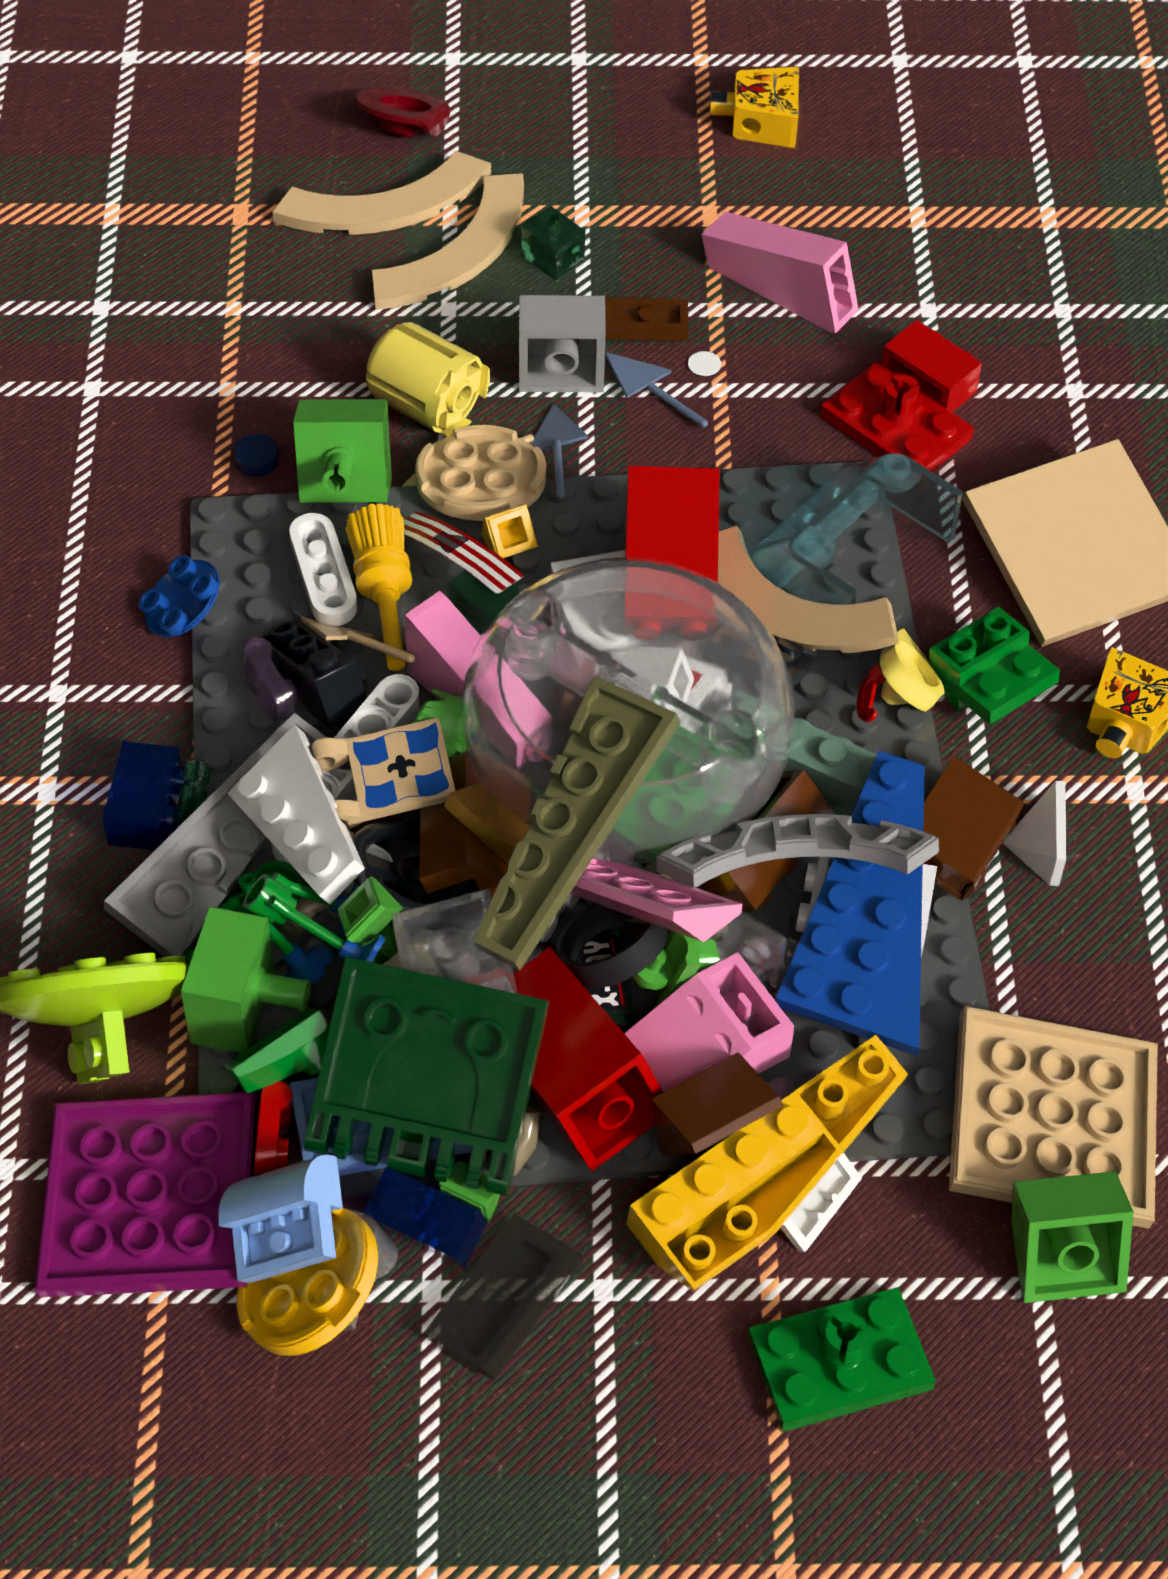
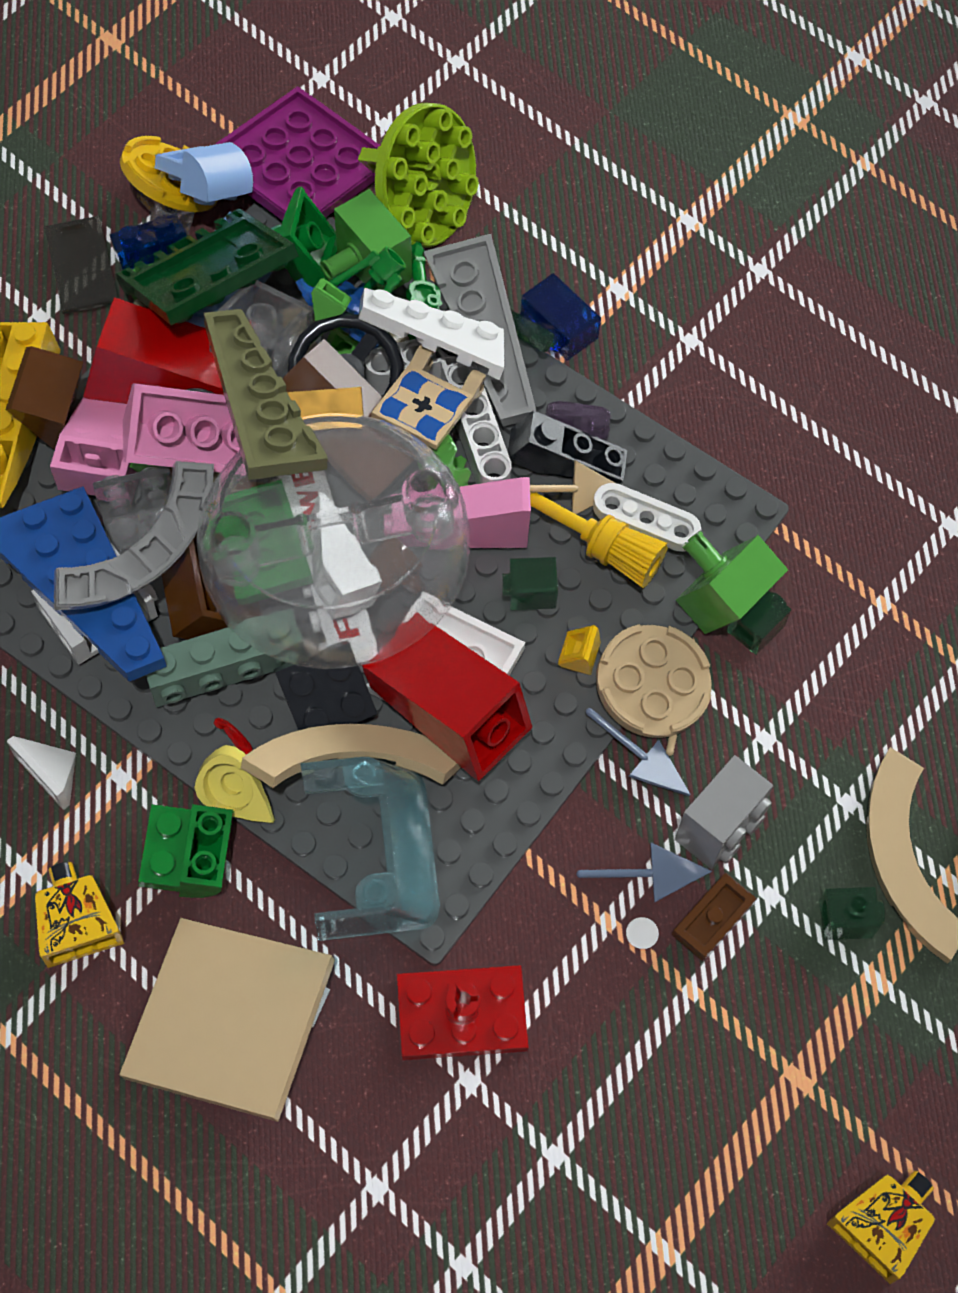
camera: 130 degrees right, 10 degrees up
blue dish [138,555,220,638] -> none
dark blue tile [234,434,279,477] -> none
red plate [254,1081,292,1176] -> none
light yellow cylinder [366,322,490,436] -> none
sticker [403,512,523,594] -> none
bright pink slope [702,211,859,334] -> none
red brick [882,320,982,412] -> none
reddish brown piece [923,756,1024,900] -> none

